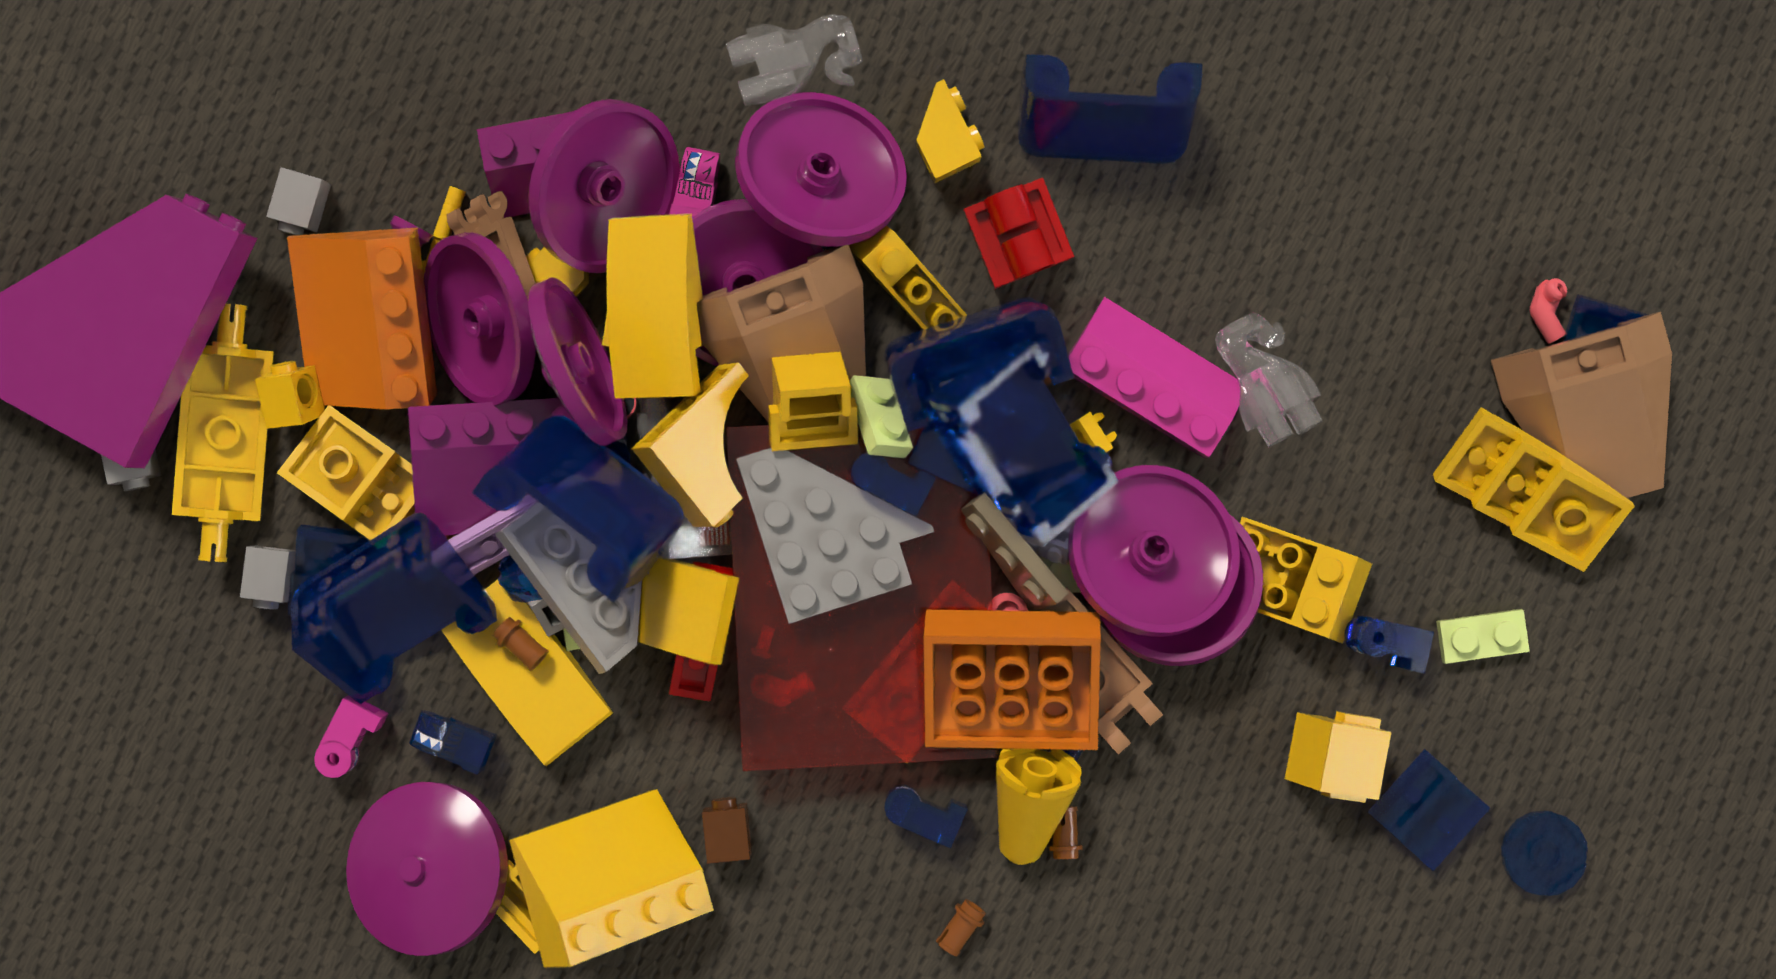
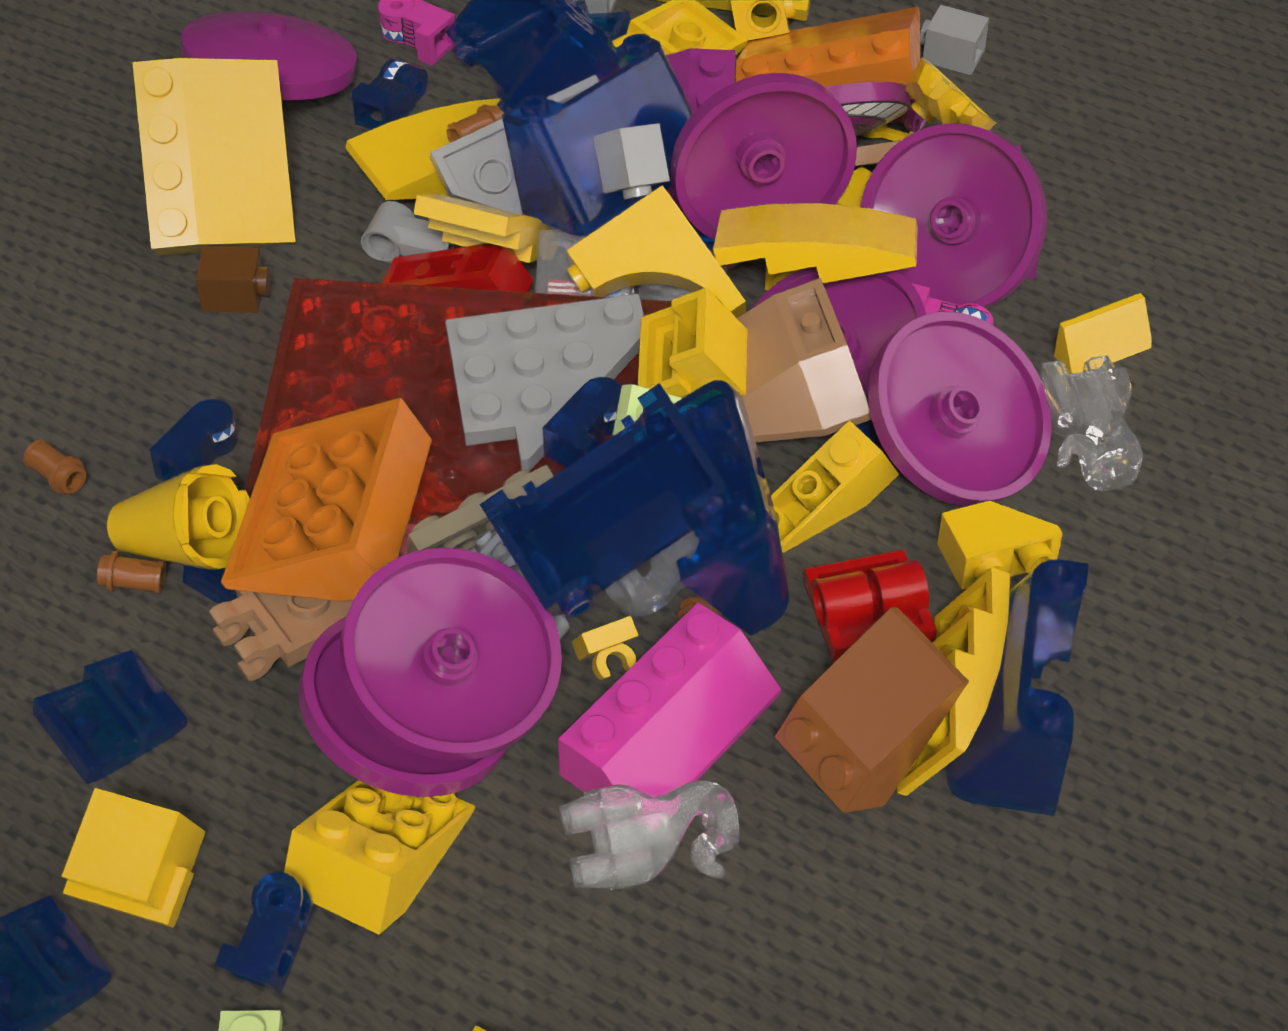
camera: 100 degrees right, 40 degrees down
none -> clear blue slope [32,650,188,785]
none -> light grey piece [361,201,459,262]
none -> light grey brick [593,123,670,200]
none -> dark orange slope [775,608,969,813]
none -> yellow slope [897,568,1010,796]
none -> yellow plate [905,57,996,131]
none -> yellow slope [1054,293,1152,377]

